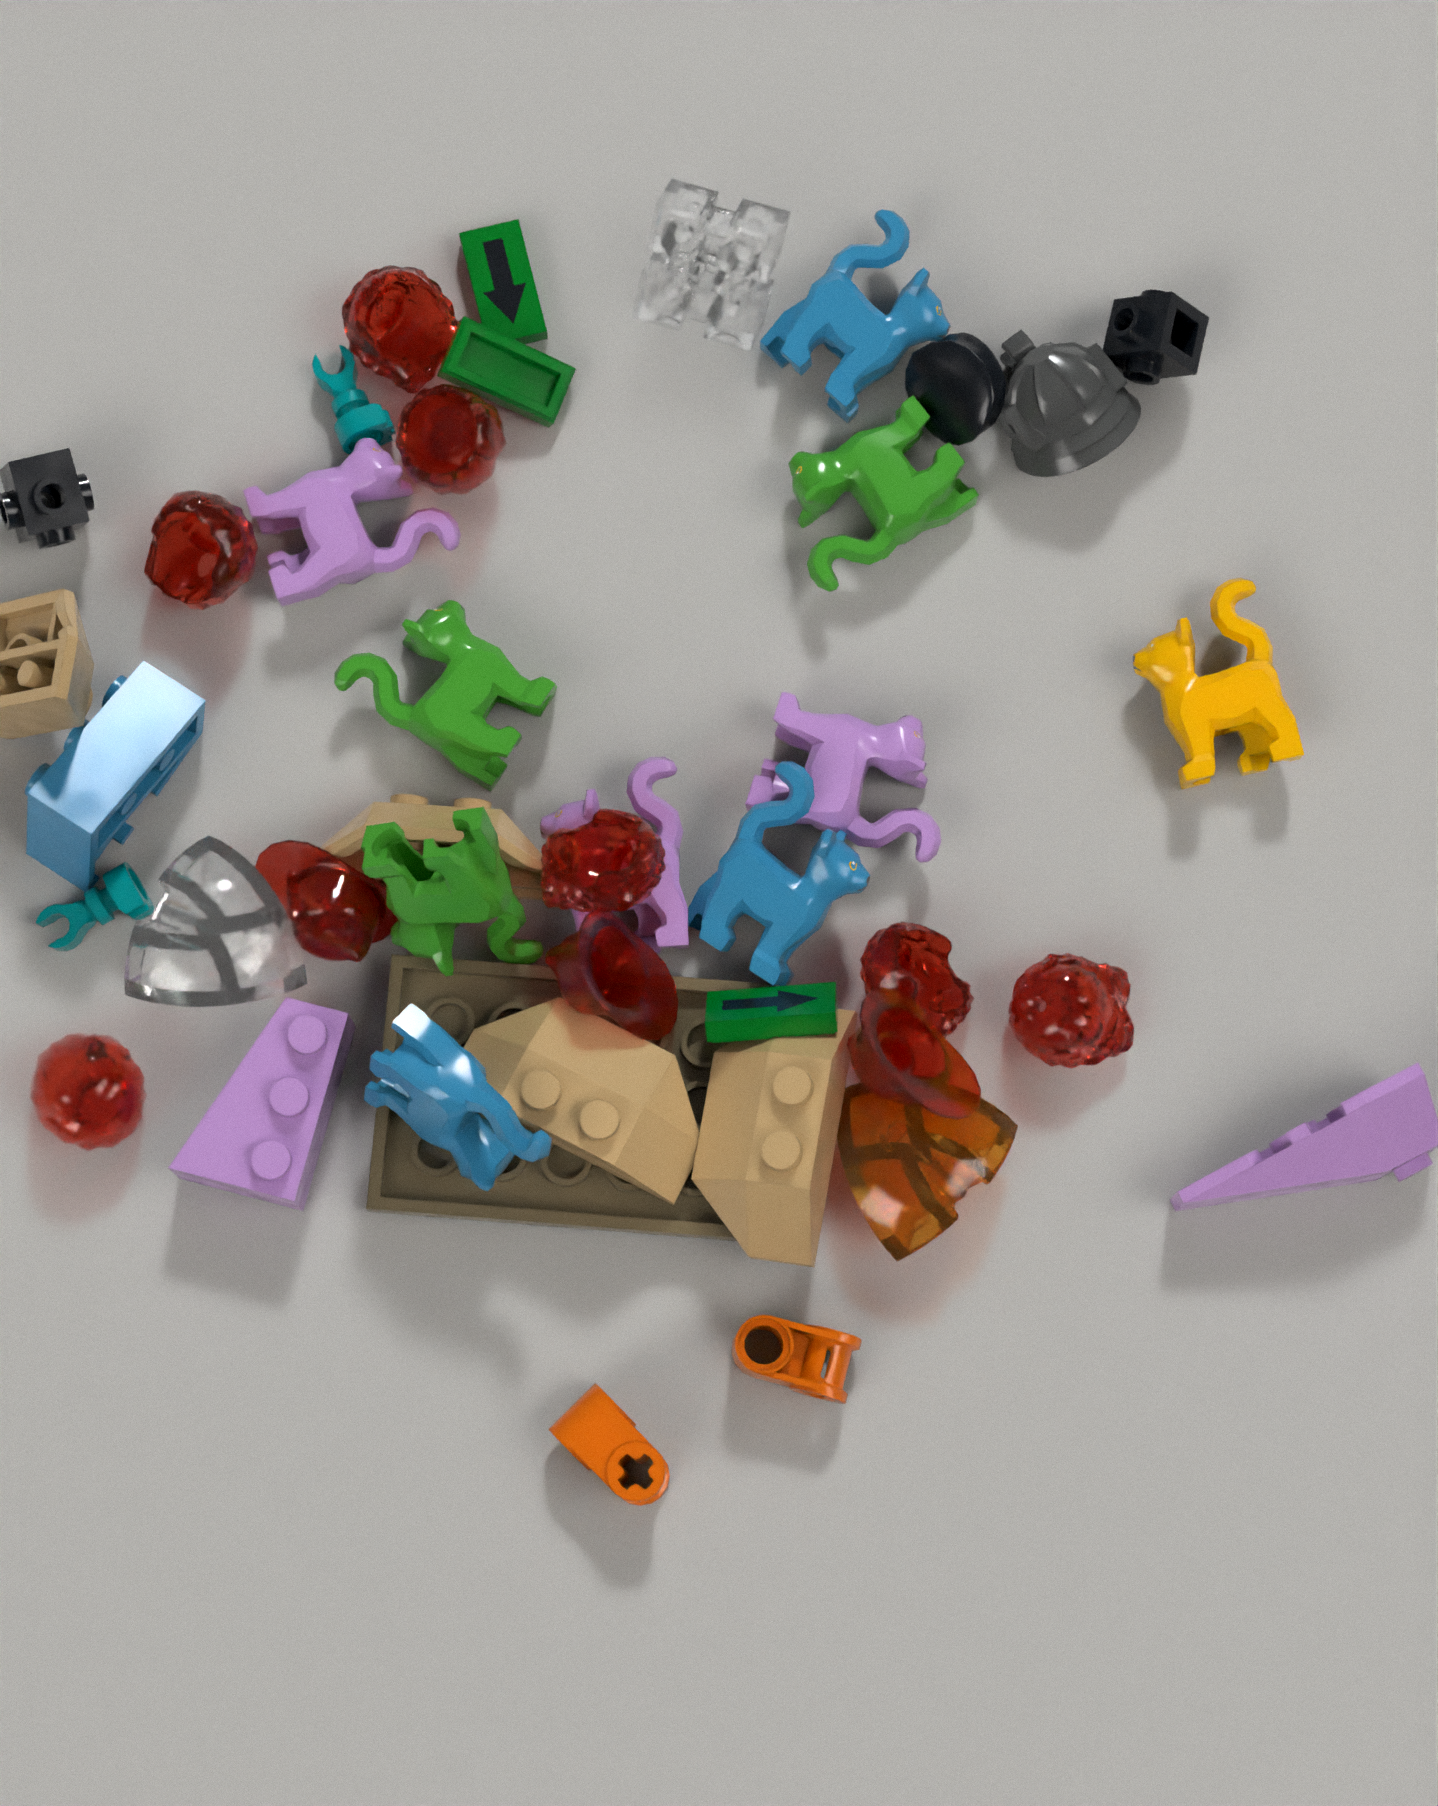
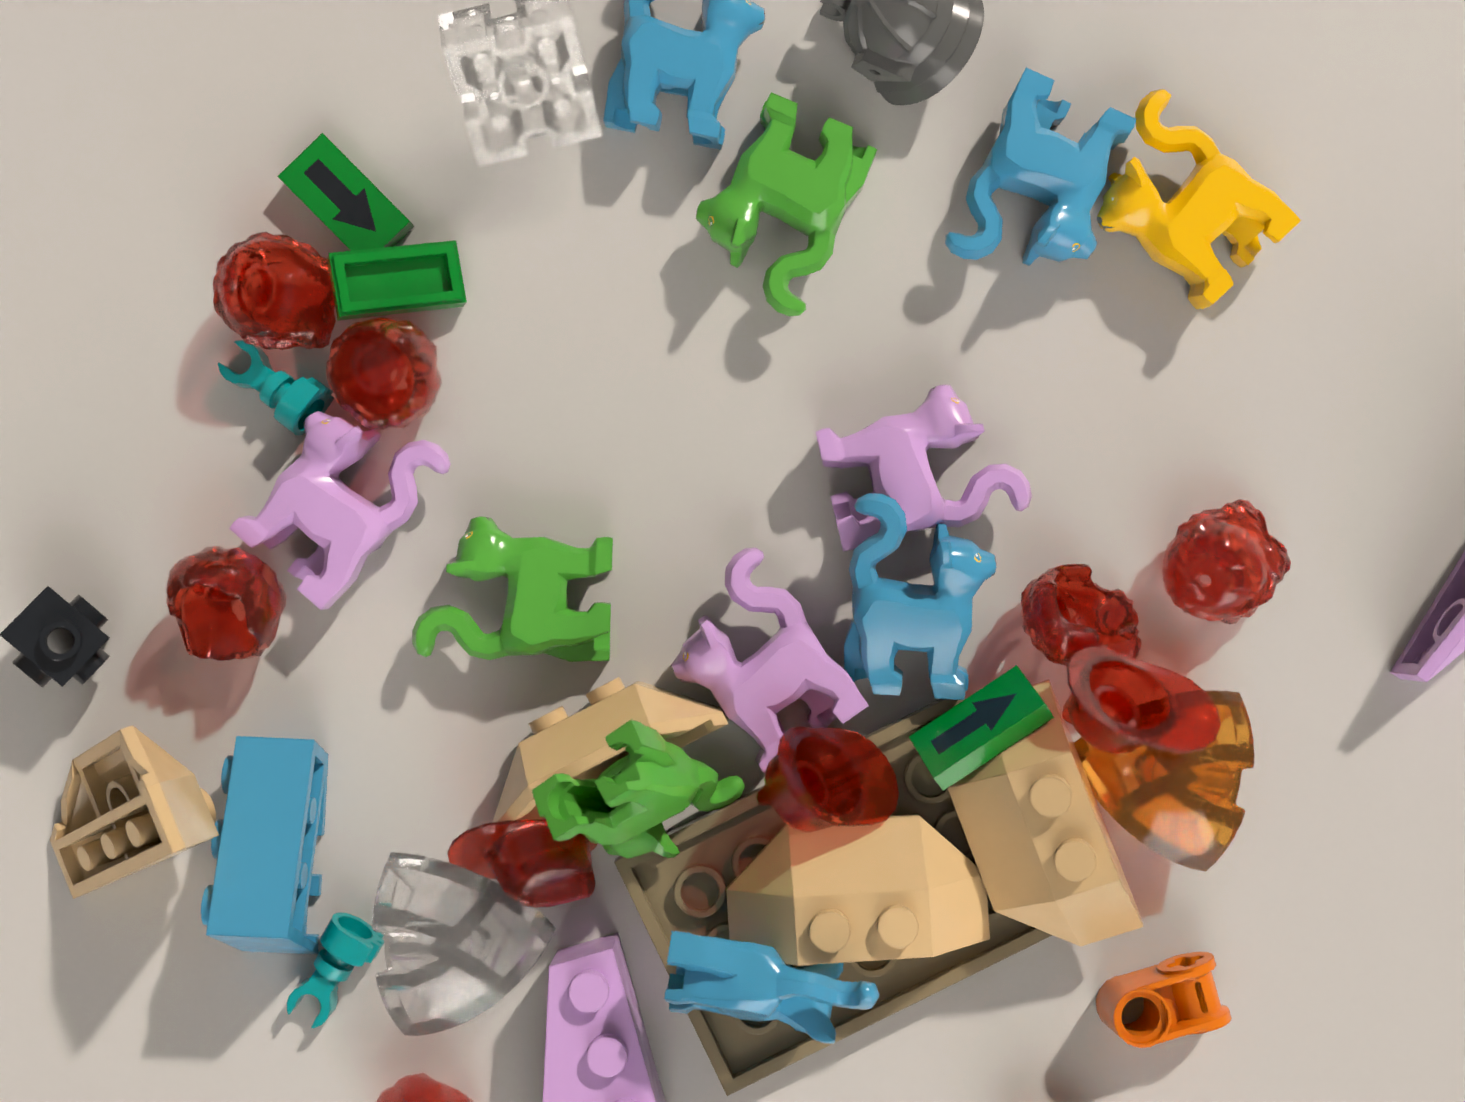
camera: 30 degrees left, 10 degrees up
clear red hair [540,808,666,912] -> none
black piece [905,332,1006,446] -> none
none -> dark azure animal [945,67,1136,266]

